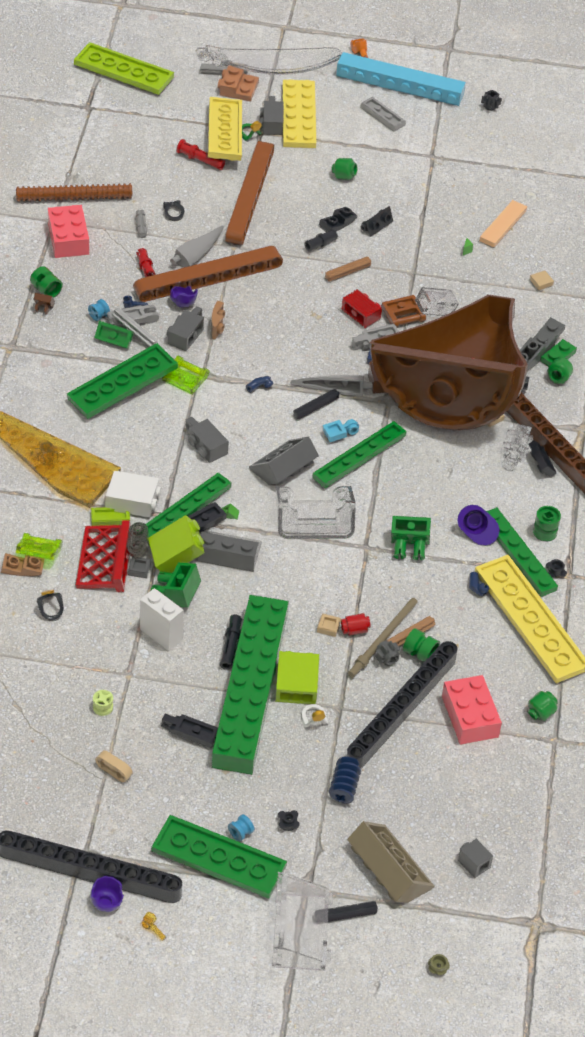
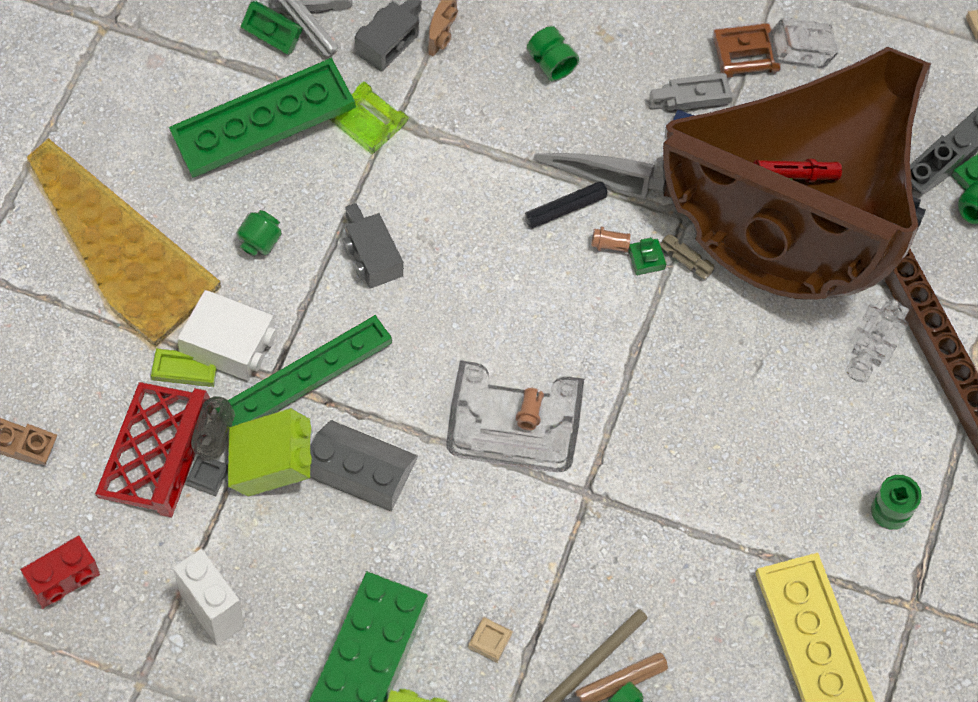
camera: 10 degrees right, 15 degrees up
clear neon green plate [16,533,63,560] -> none
clear yellow gear [35,442,59,465] -> none
black piece [37,590,64,620] -> none
green brick [150,562,201,608] -> none
black plate [188,502,227,533] -> none
black pin [220,614,242,670] -> none
bright green piece [222,503,239,520] -> none
dark blue arm [246,376,273,393] -> none
dark grey slope [249,436,319,485] -> none
green plate [312,421,407,488] -> none
medium azure plate [323,419,359,442] -> none
red brick [340,613,371,636] -> none
red brick [342,289,382,328] -> none
green brick [391,516,431,560] -> none
dark purple piece [457,504,499,546] -> none
dark blue arm [469,572,489,596] -> none
green plate [486,507,558,597] -> none
black plate [528,440,557,478] -> none
black plate [546,559,567,578] -> none
none -> red brick [20,535,100,609]
none -> green head [236,210,282,257]
none -> nougat pin [516,388,544,430]
none -> green wheel [526,26,580,82]
none -> nougat pin [591,227,631,253]
none -> green tile [628,237,666,276]
none -> dark tan axle [660,234,715,279]

